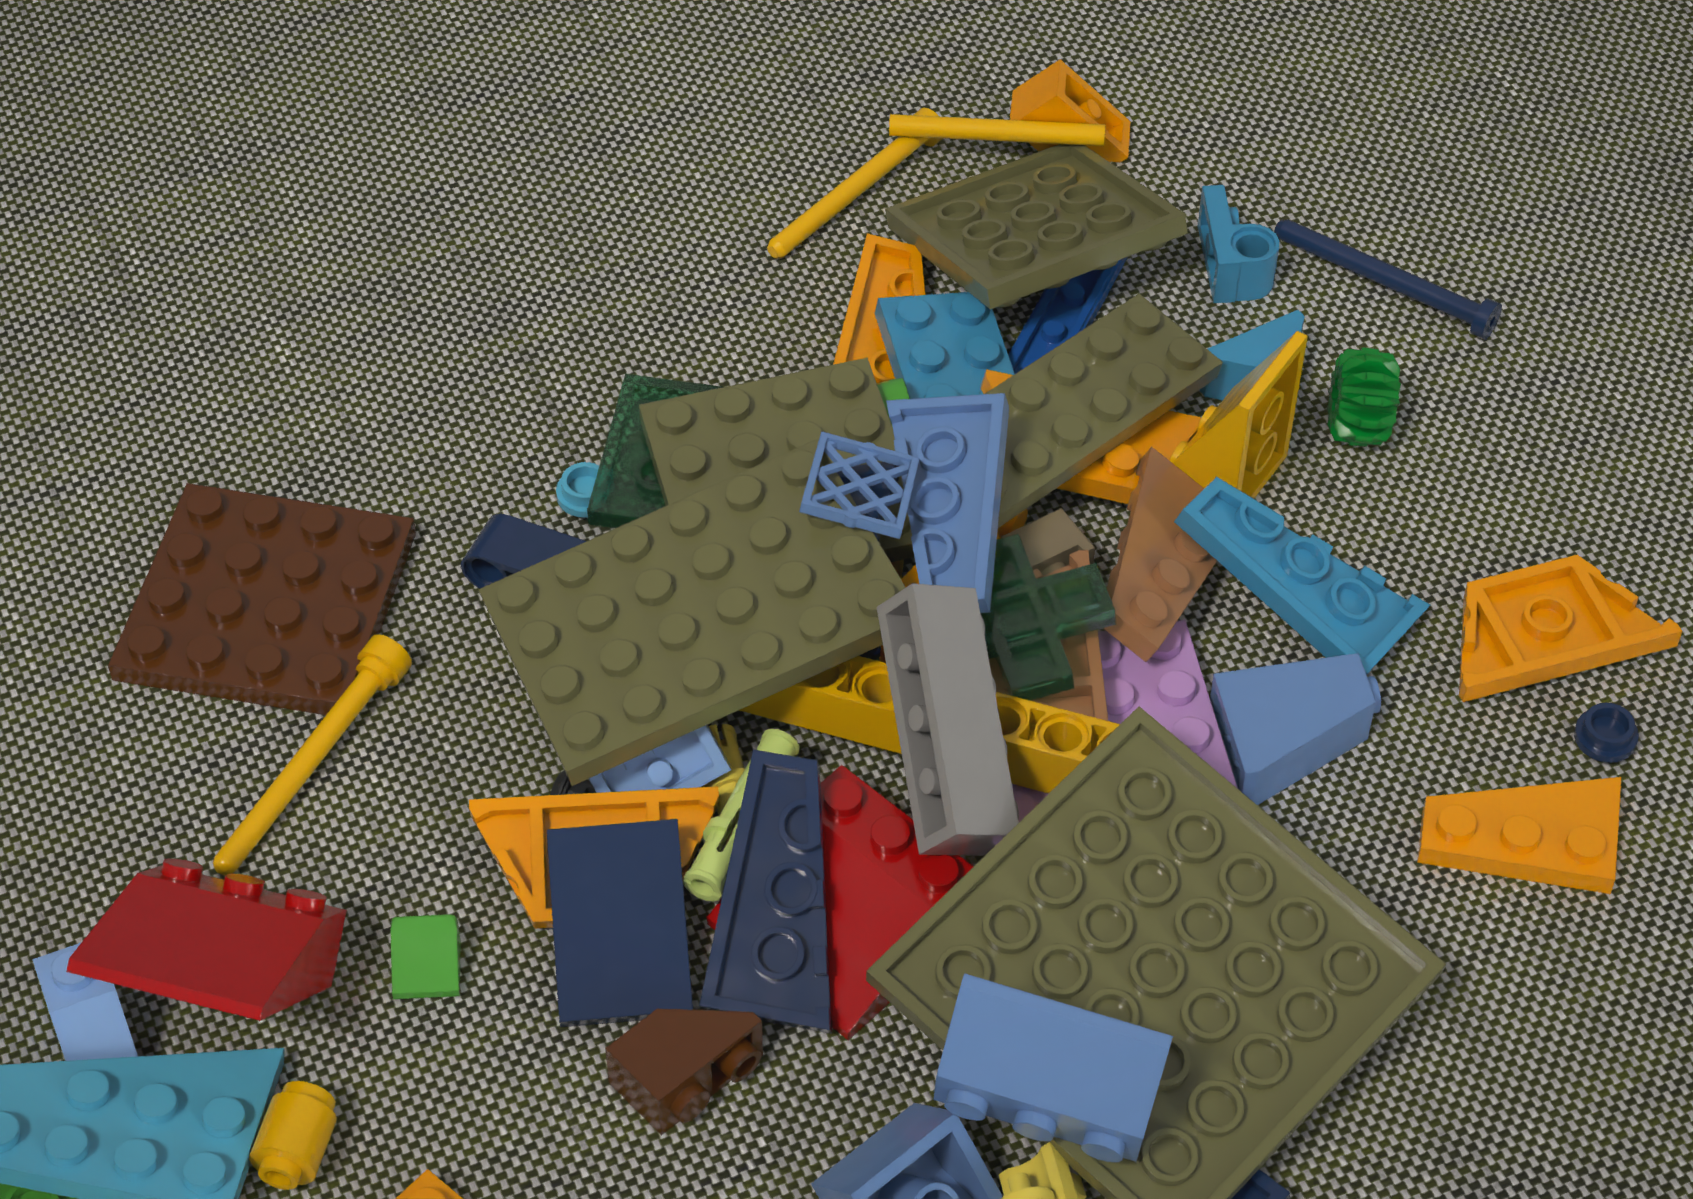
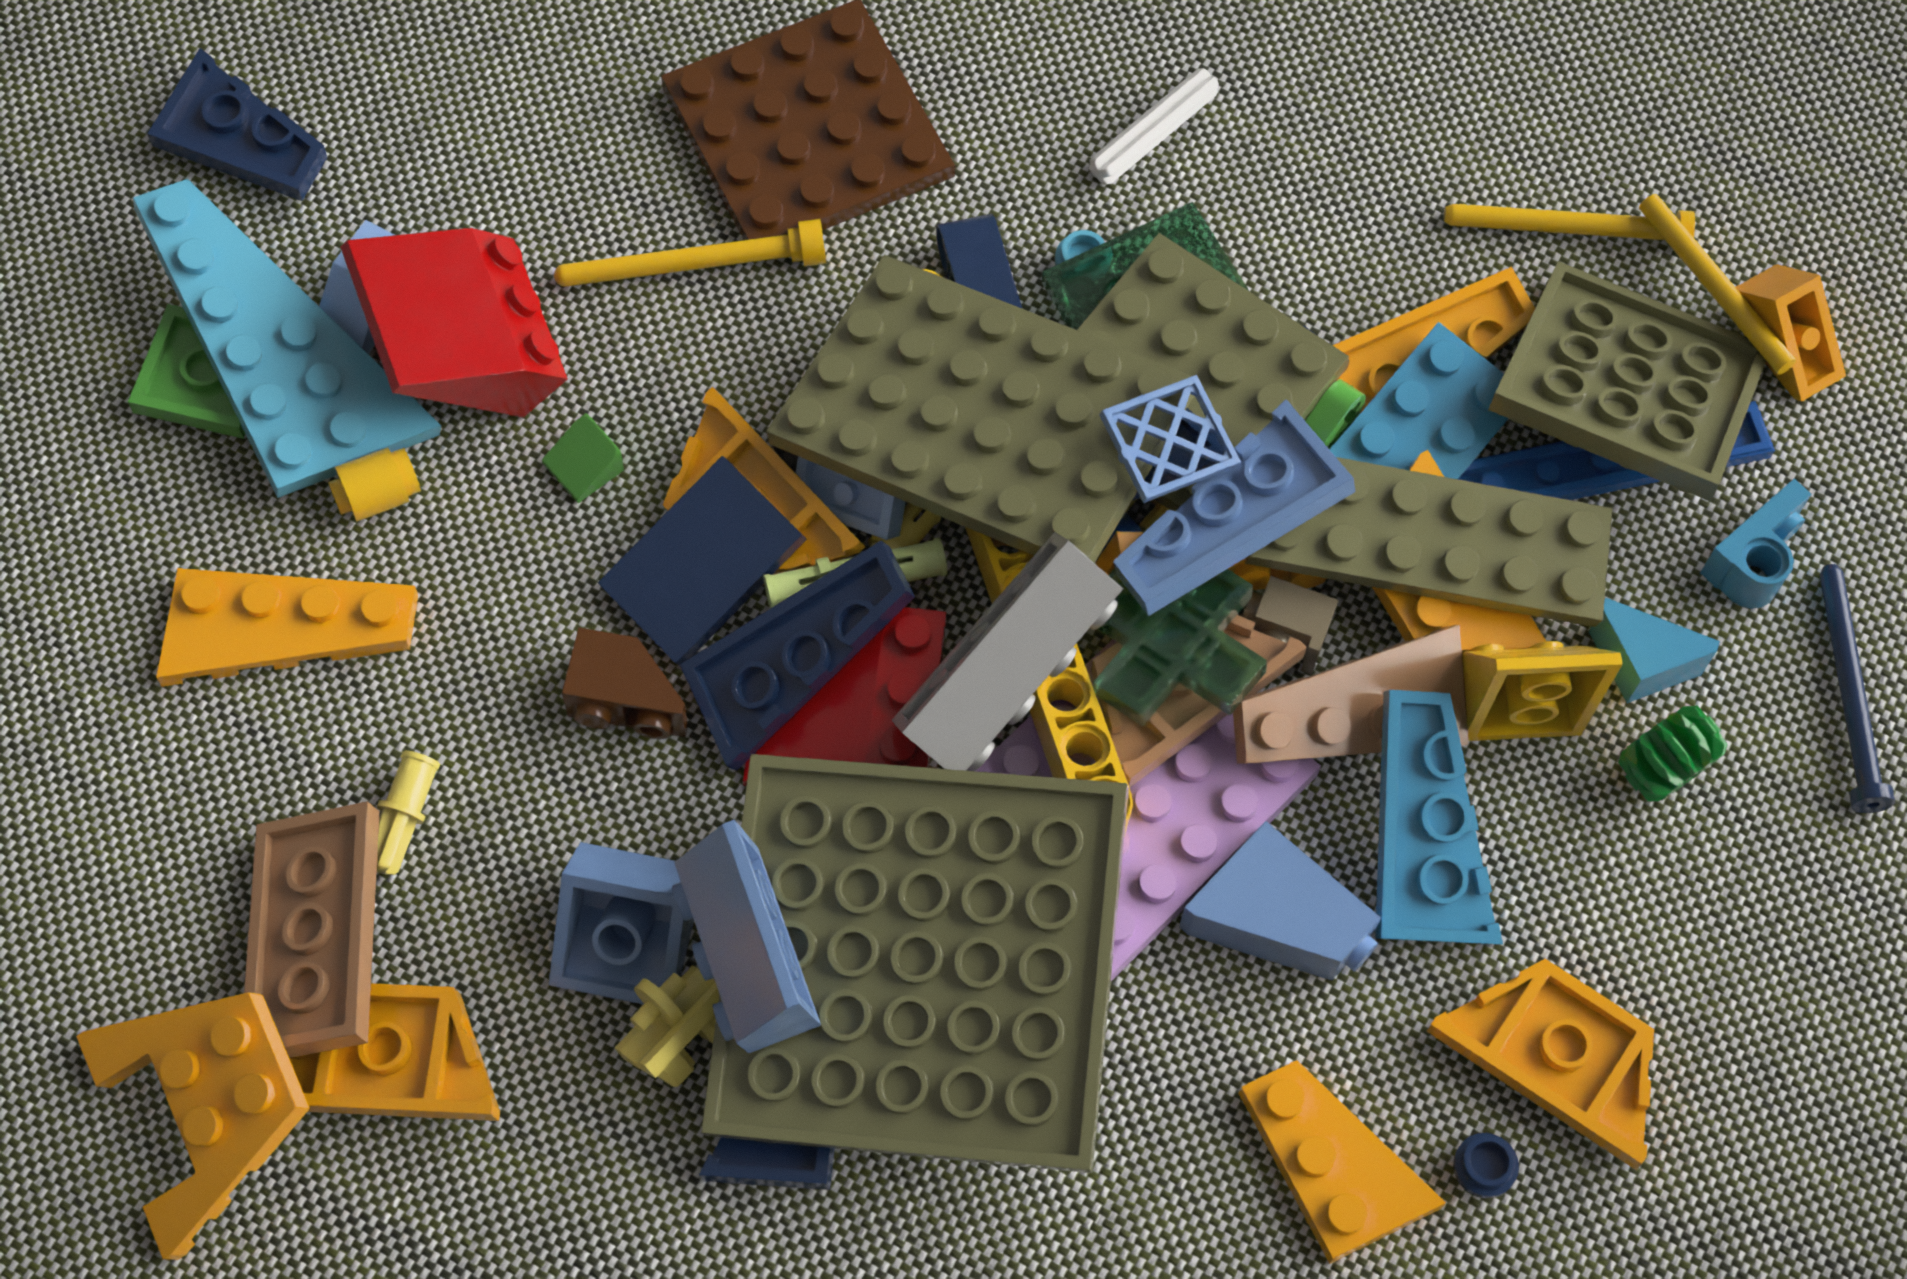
camera: 50 degrees right, 15 degrees up
none -> white axle [1089,68,1219,185]

